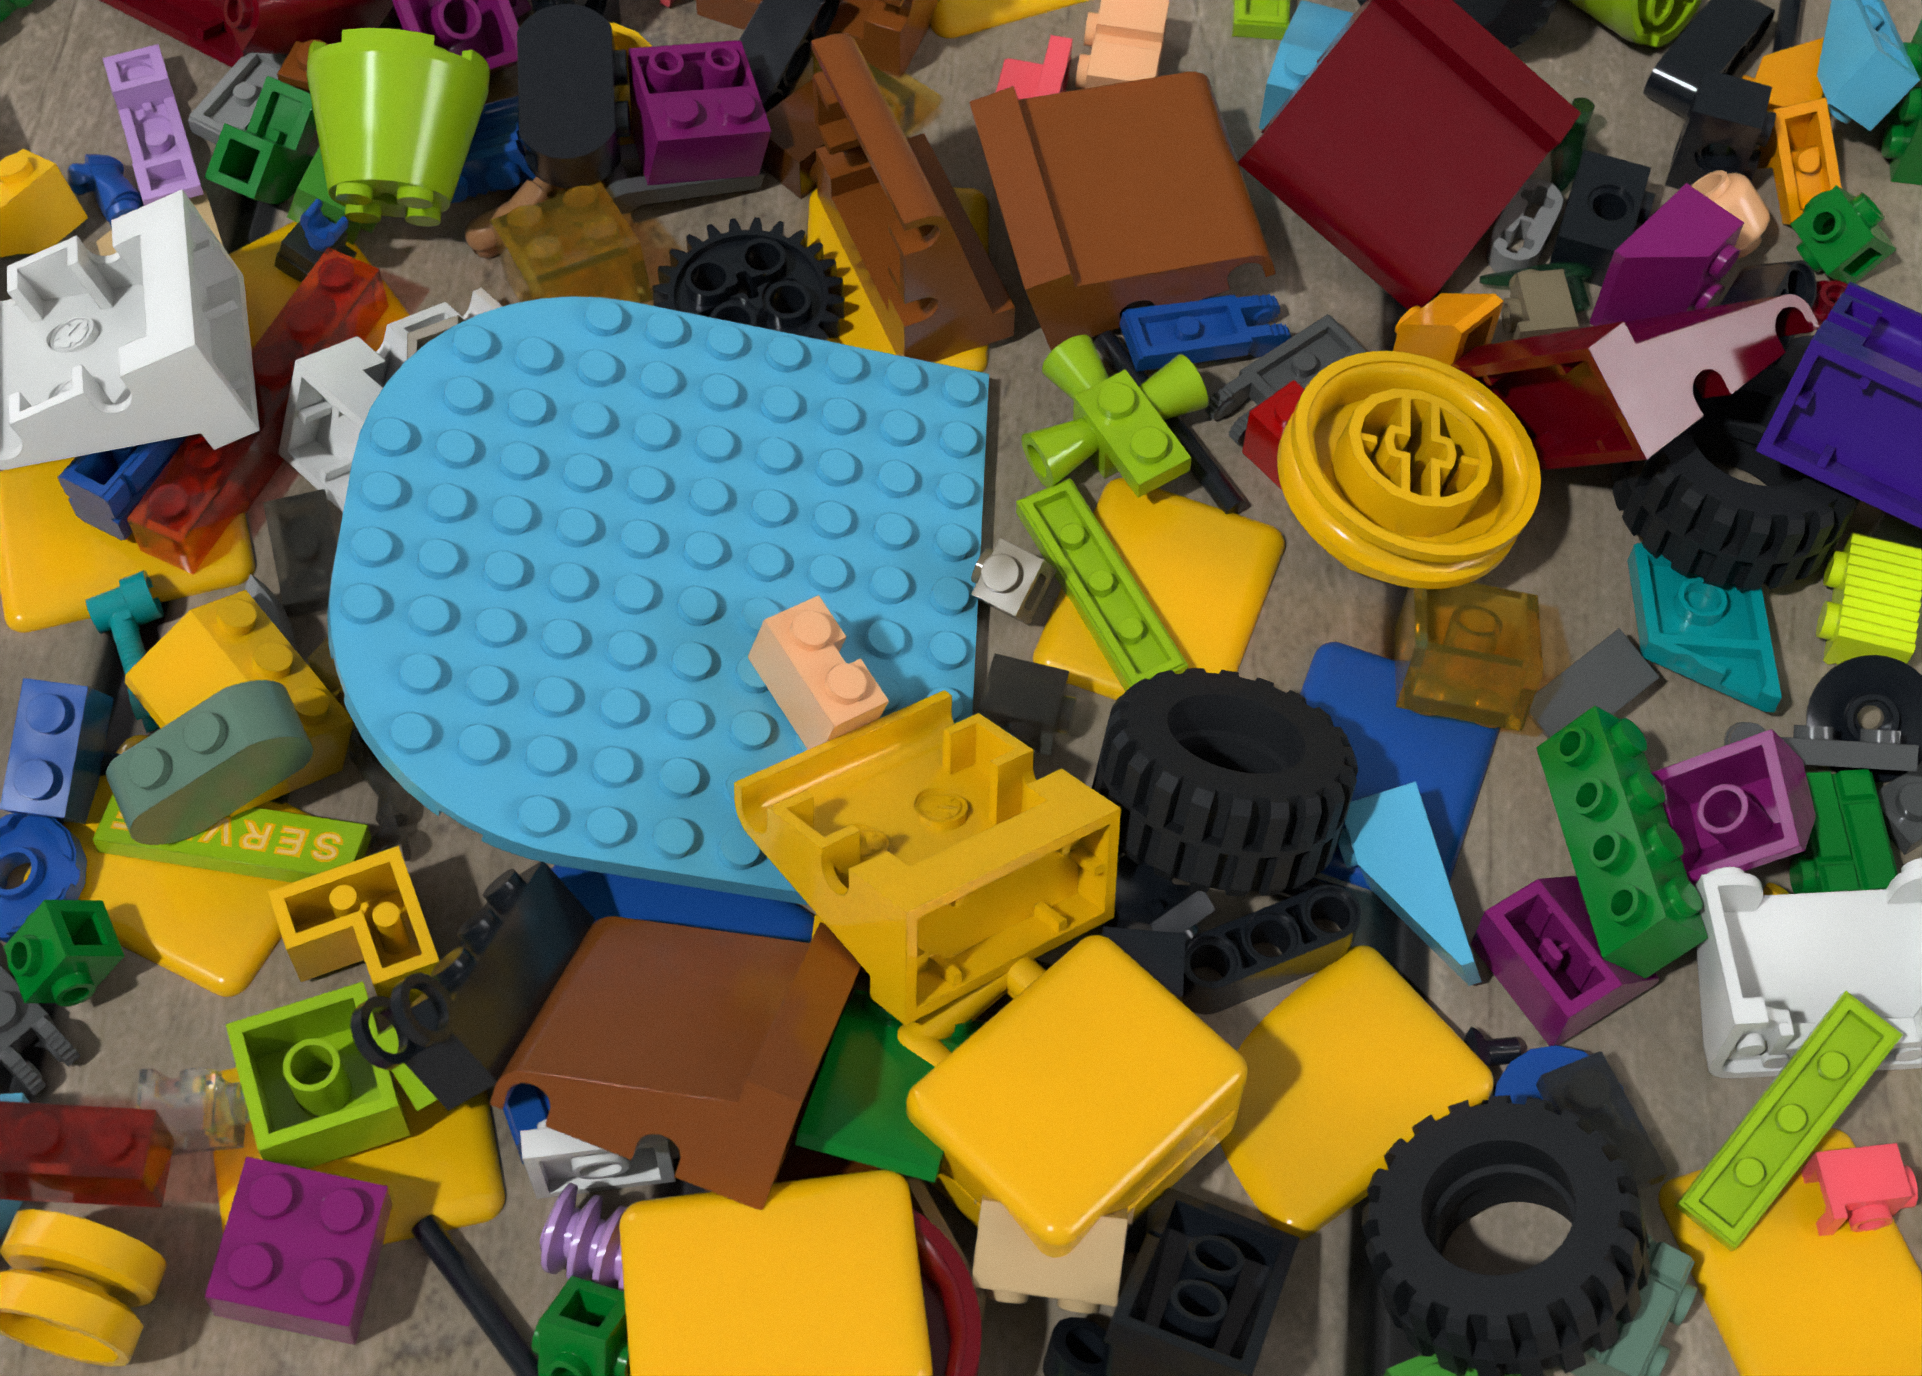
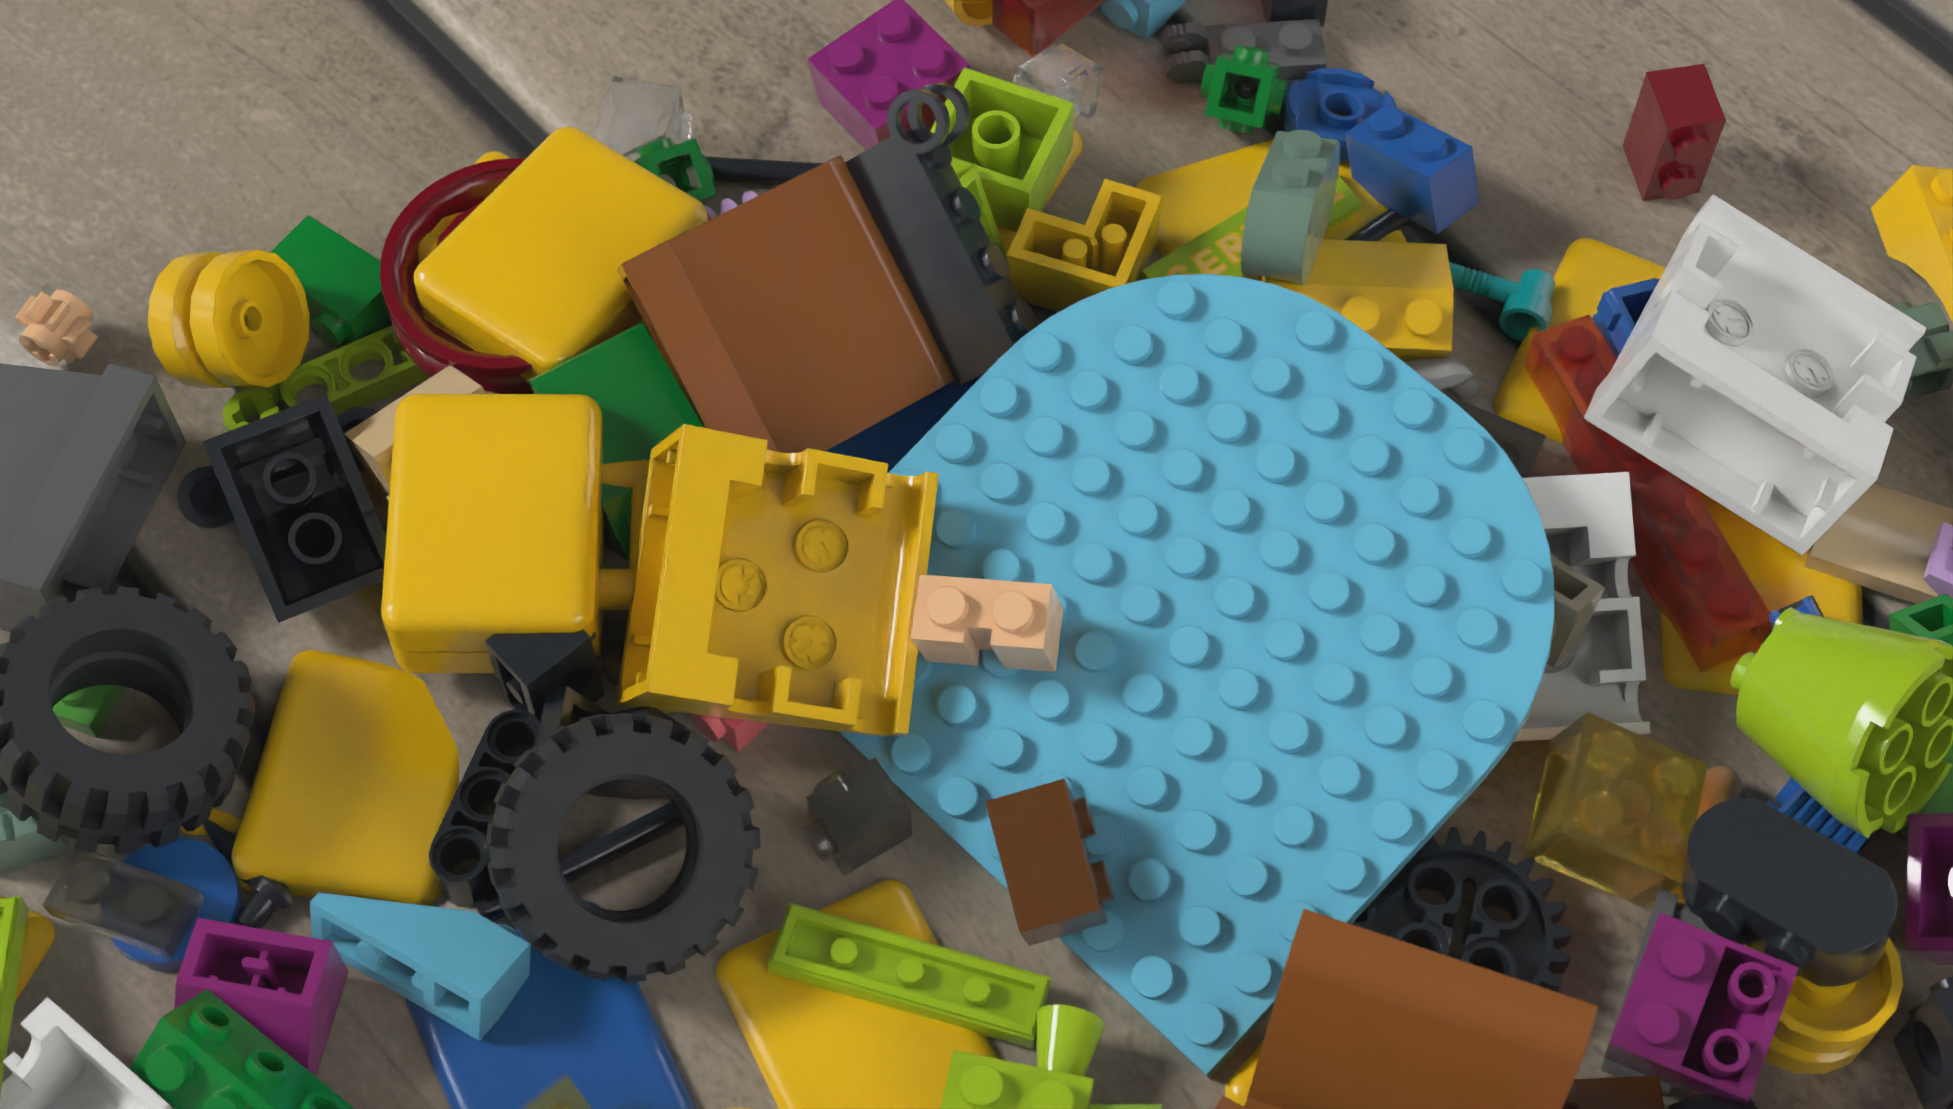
camera: 135 degrees right, 0 degrees up
dark tan brick [971,538,1057,626] -> none
none -> reddish brown brick [985,778,1115,946]

